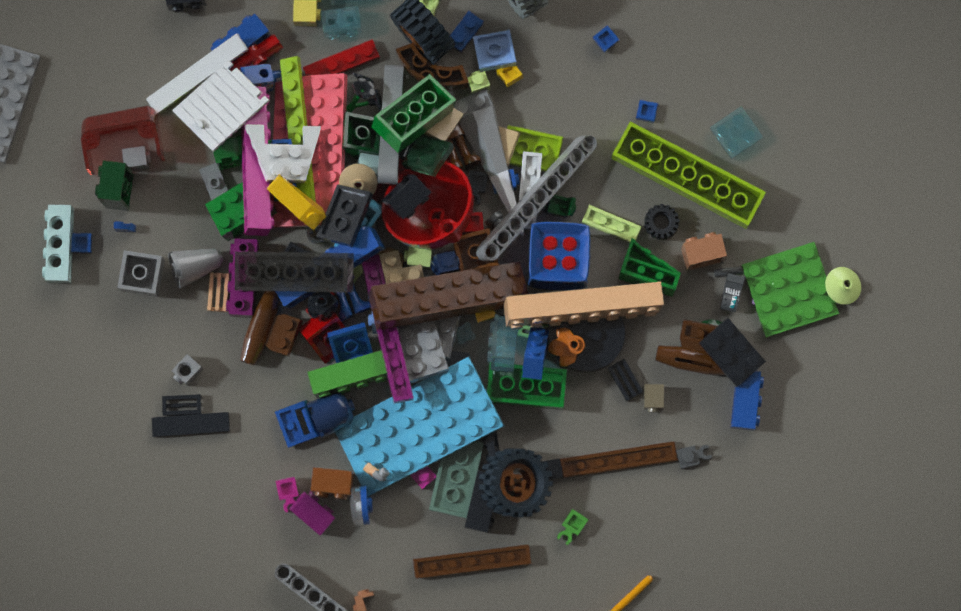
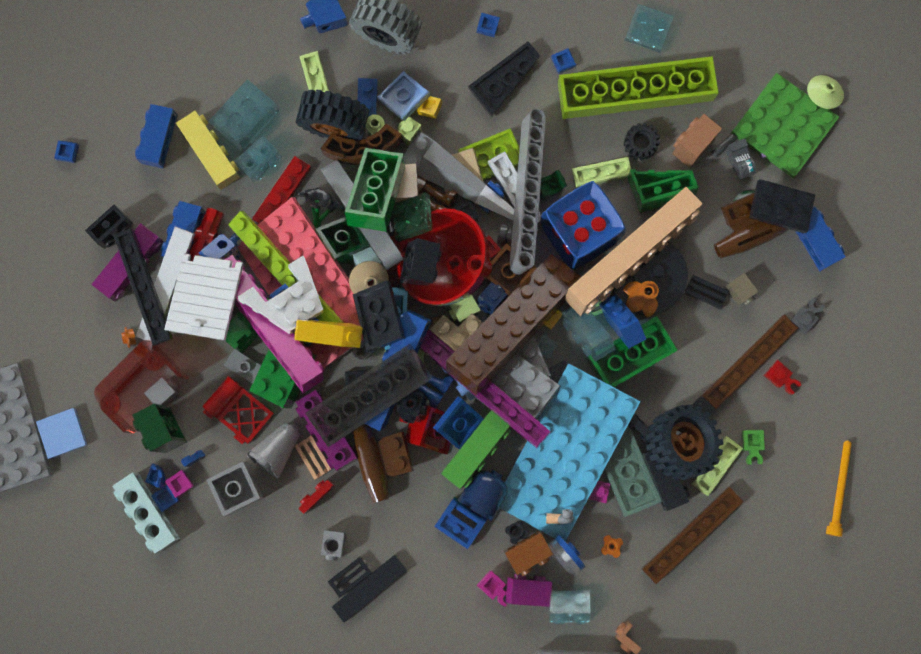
camera: 35 degrees left, 0 degrees up
none -> light blue tile [36,408,88,459]
none -> magenta brick [91,223,163,301]
none -> black tile [113,228,173,346]
none -> orange plate [121,327,136,348]
none -> blue tile [145,463,165,489]
none -> dark pink plate [165,470,194,498]
none -> red piece [202,376,274,445]
none -> red plate [298,480,335,514]
none -> yellowish green brick [366,115,385,136]
none -> black wing [468,41,540,117]
none -> black plate [505,521,528,544]
none -> clear light blue bracket [549,591,591,624]
none -> orange plate [601,535,623,558]
none -> yellowish green tile [691,436,743,496]
none -> red plate [763,360,801,395]

